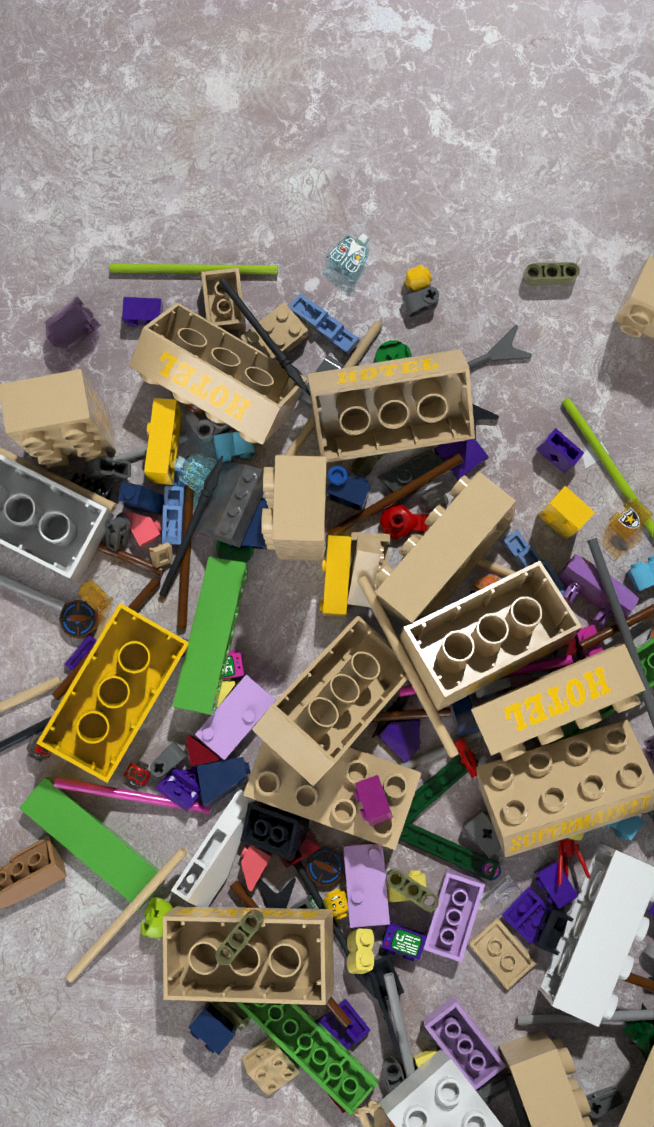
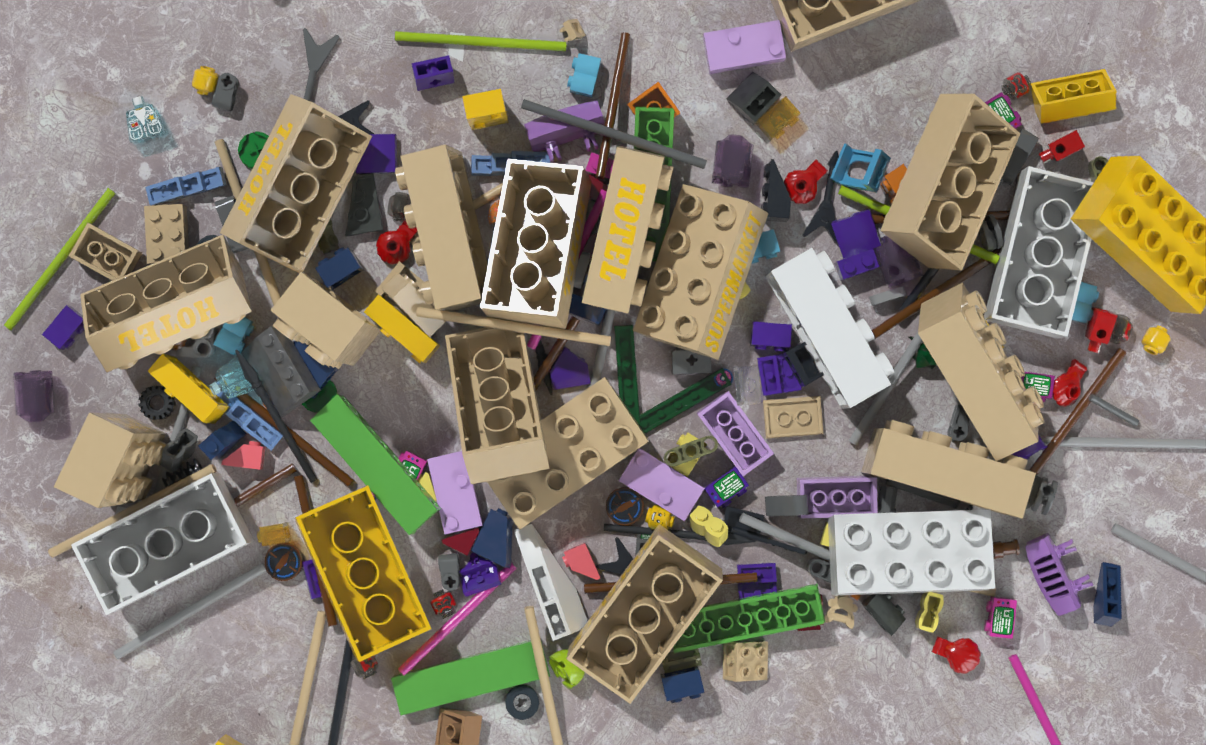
camera: 55 degrees left, 5 degrees up
dark grey piece [105,513,131,552] -> none
tan tile [149,542,173,568] -> none
olive beam [215,910,264,965] -> none
black piece [219,278,311,396] -> none
black slope [240,801,310,860] -> none
dark red slope [279,829,321,869] -> none
reddish brown piece [327,454,464,536] -> none
blue tile [328,466,347,486] -> none
magenta brick [354,775,393,826] -> none
red pin [454,738,478,779] -> none
red plant [558,839,591,886] -> none
clear yellow brick [609,498,653,541] -> none
none -> black tyre [138,385,176,420]
none -> black bush [505,685,540,720]
none -> dark grey beam [765,495,809,516]

